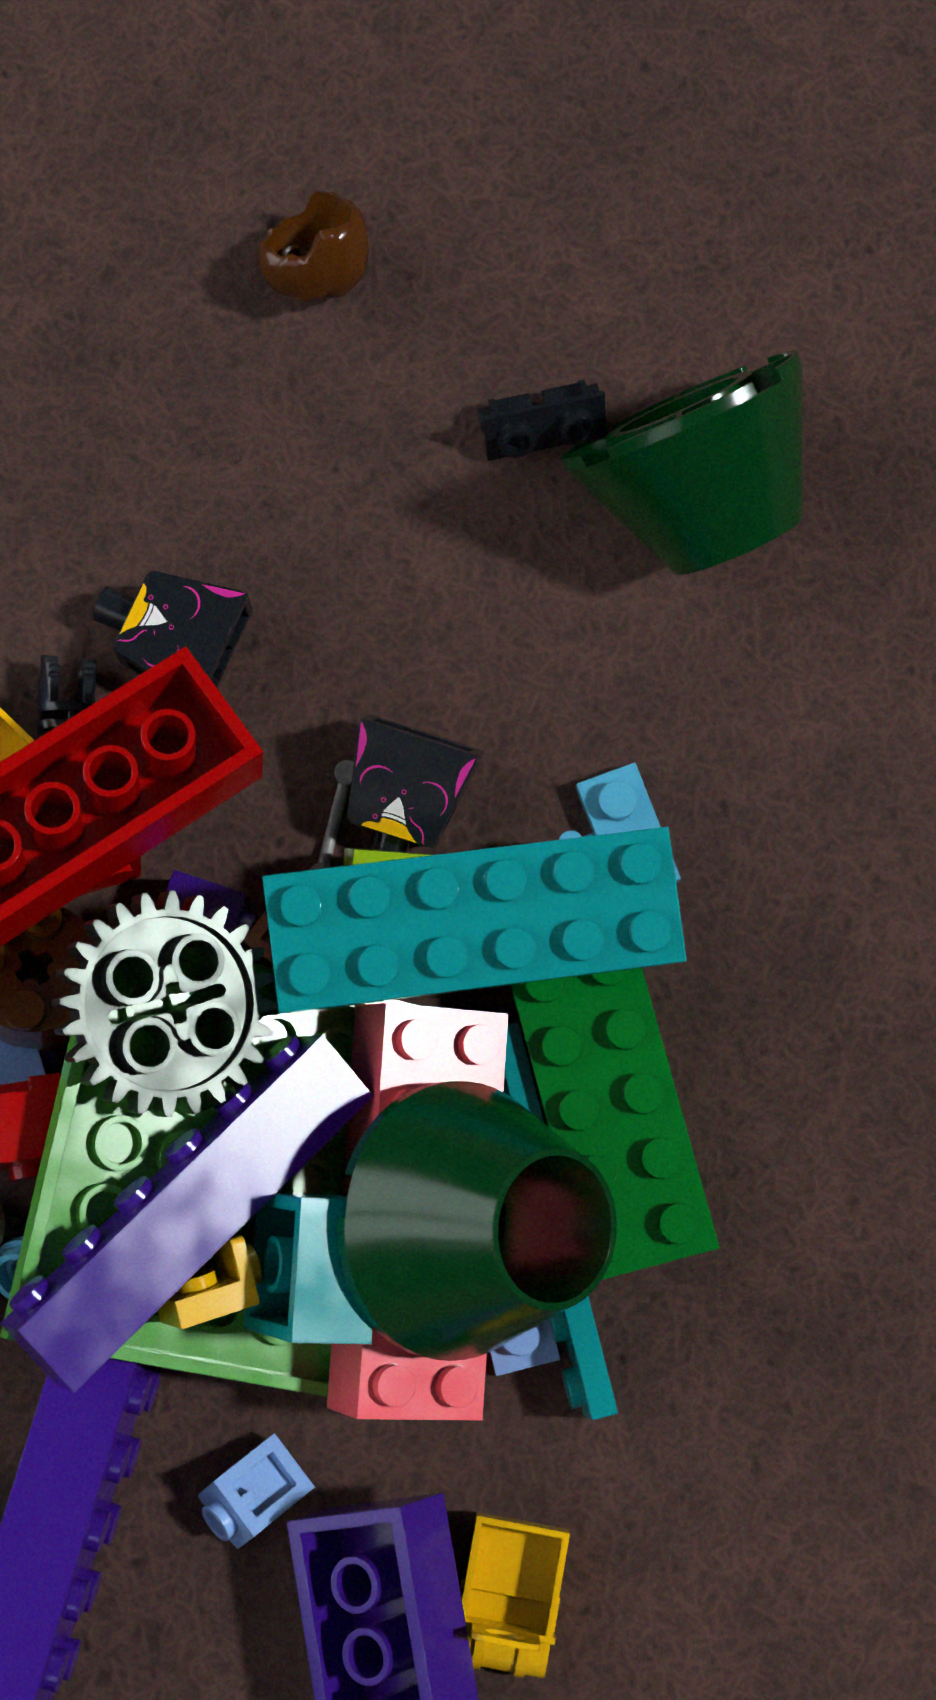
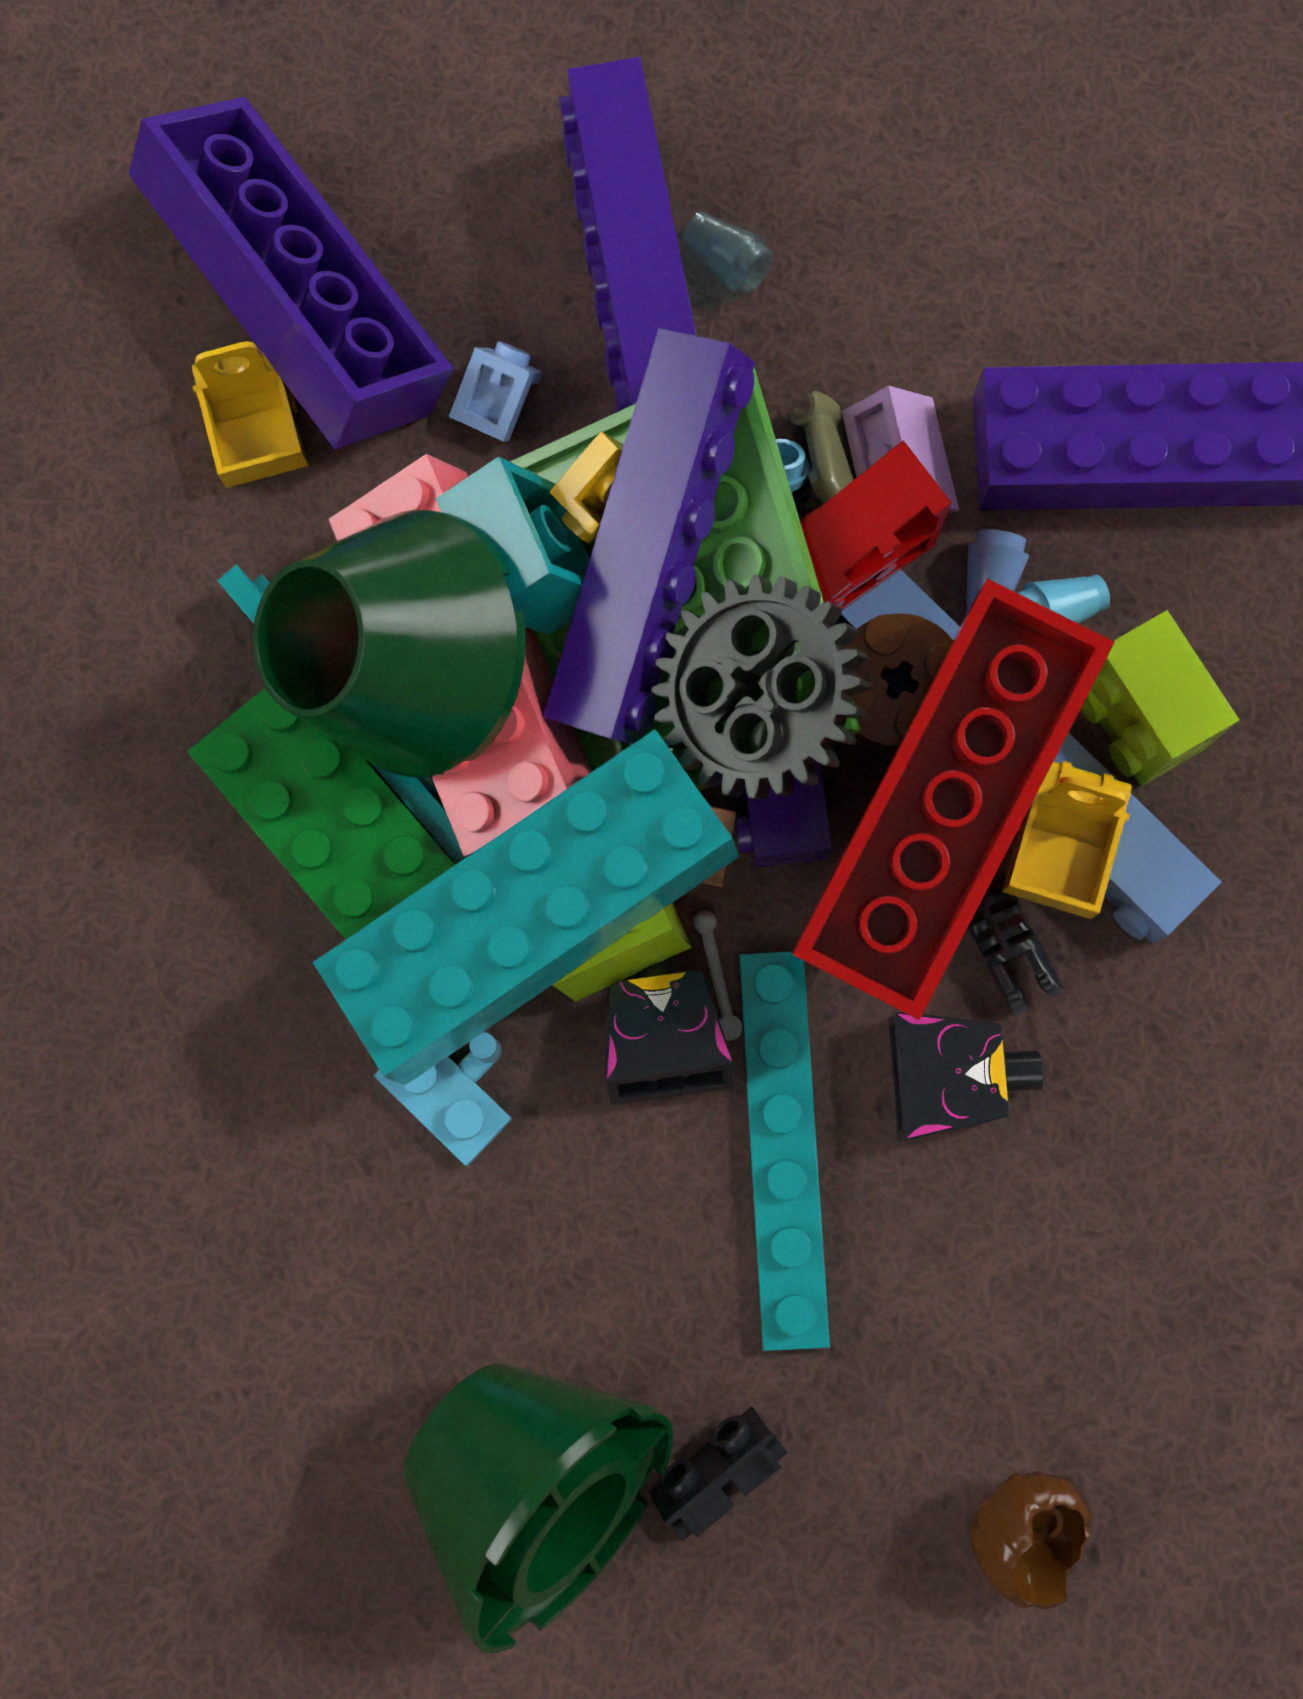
camera: 155 degrees right, 0 degrees up
none -> teal plate [739,952,830,1351]

